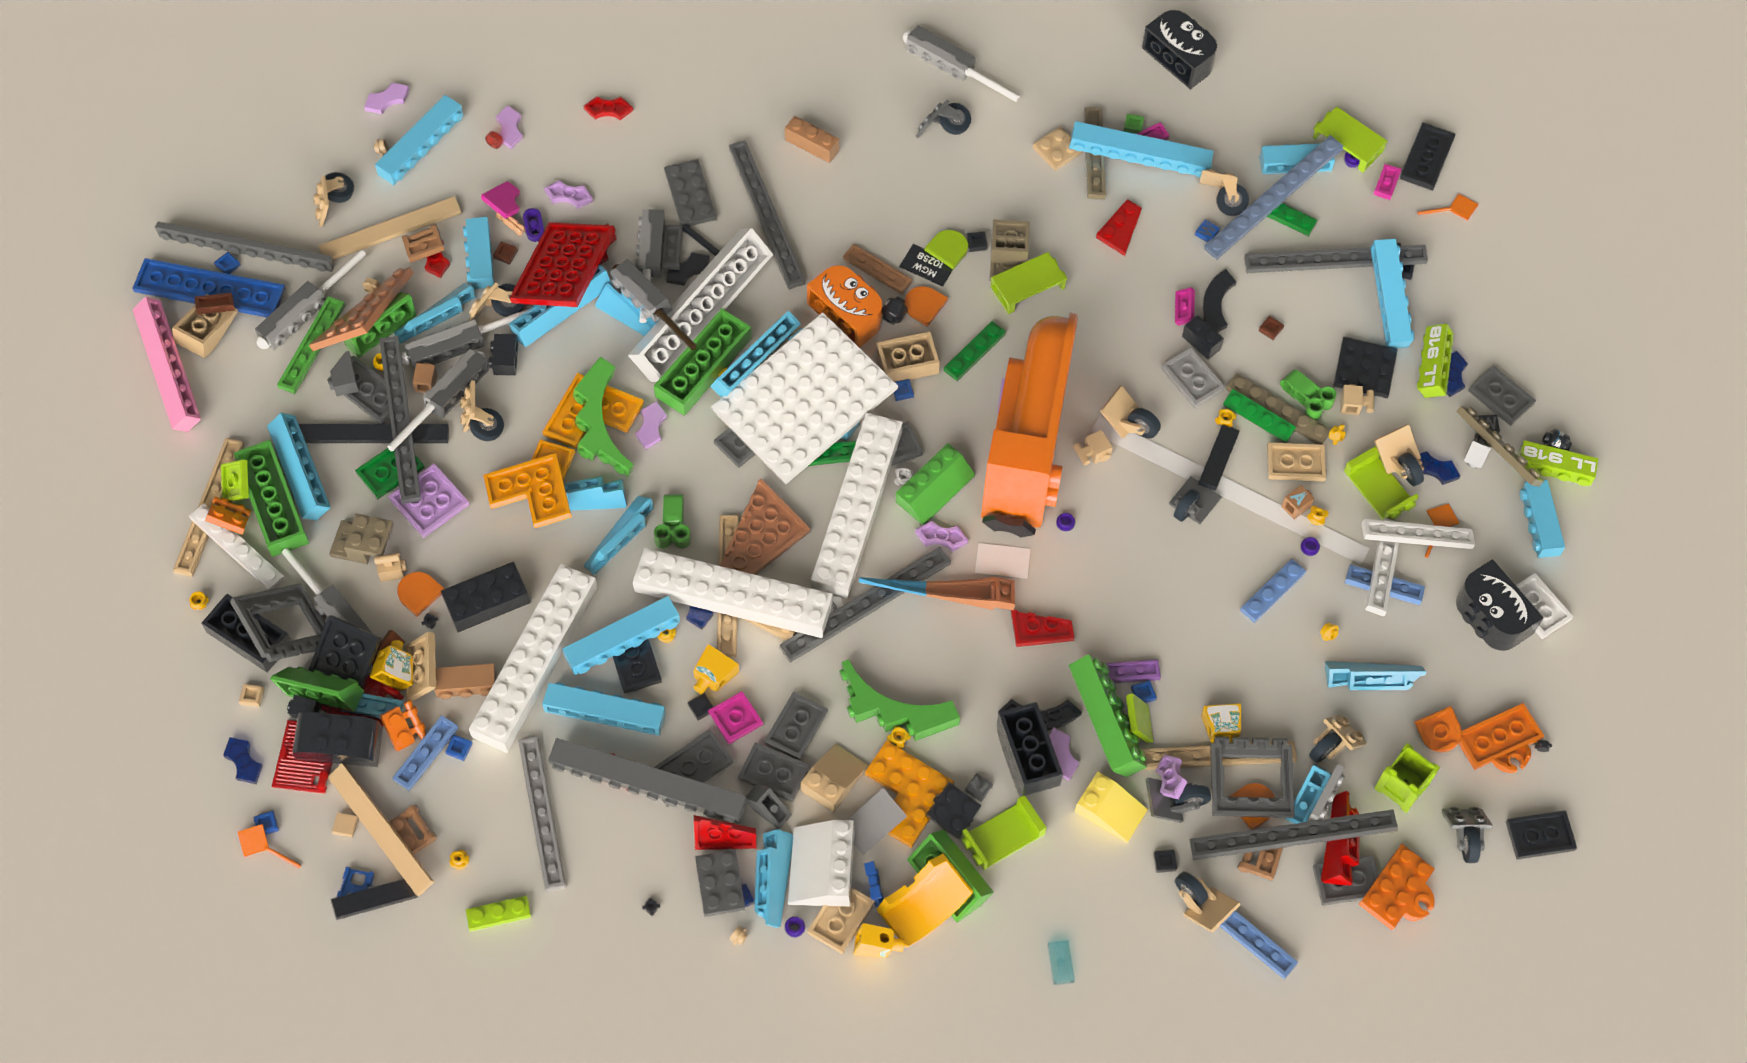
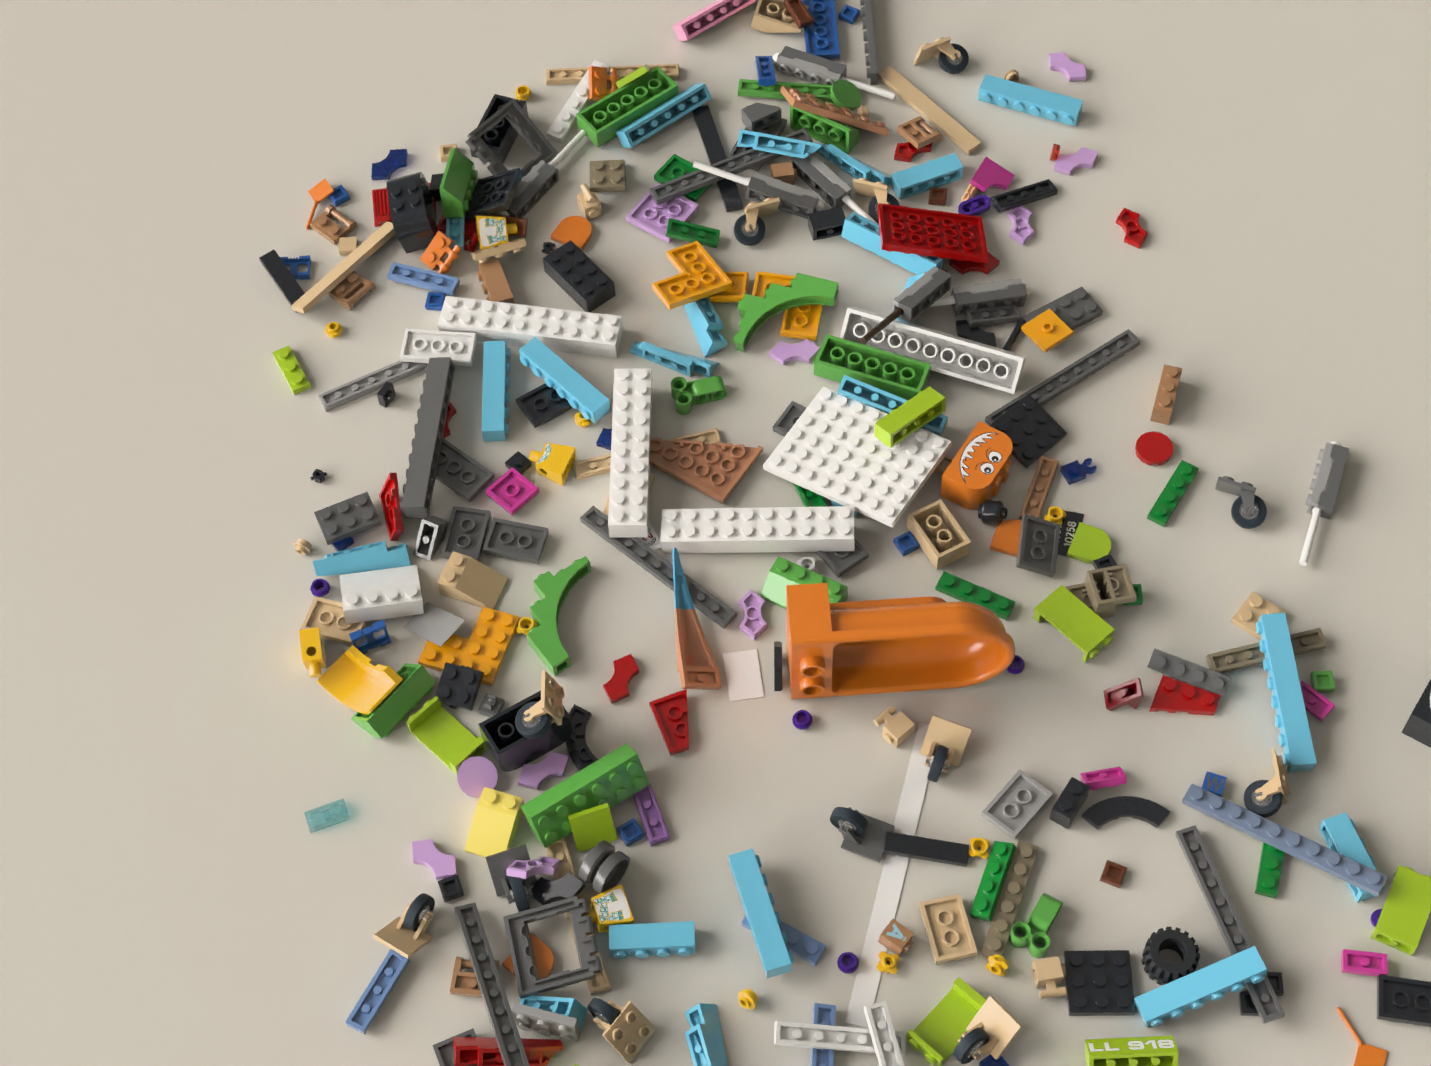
camera: 80 degrees right, 5 degrees down
none -> medium nougat plate [310,205,357,245]
none -> black plate [377,381,396,408]
none -> white plate [399,329,478,366]
none -> lavender tile [412,839,457,880]
none -> lavender tile [457,756,498,798]
none -> plate [515,671,565,739]
none -> tile [531,872,586,905]
none -> dark grey wheel [578,840,630,894]
none -> red tile [603,654,640,704]
none -> medium azure brick [609,921,696,959]
none -> green plate [665,218,720,248]
none -> medium azure brick [728,848,794,978]
none -> medium azure wedge [737,129,822,159]
none -> blue plate [755,56,776,87]
none -> bright green tile [830,79,862,111]
none -> lime brick [875,386,946,448]
none -> black plate [989,394,1067,469]
none -> black tile [990,179,1058,213]
none -> dark grey plate [1016,514,1060,578]
none -> light orange plate [1021,308,1073,353]
none -> yellow plate [1044,506,1066,526]
none -> clear blue plate [1060,458,1097,485]
none -> dark red slope [1103,677,1144,711]
none -> red tile [1135,431,1174,466]
none -> black tyre [1142,927,1200,985]
none -> green plate [1147,460,1199,527]
none -> dark grey plate [1147,648,1232,696]

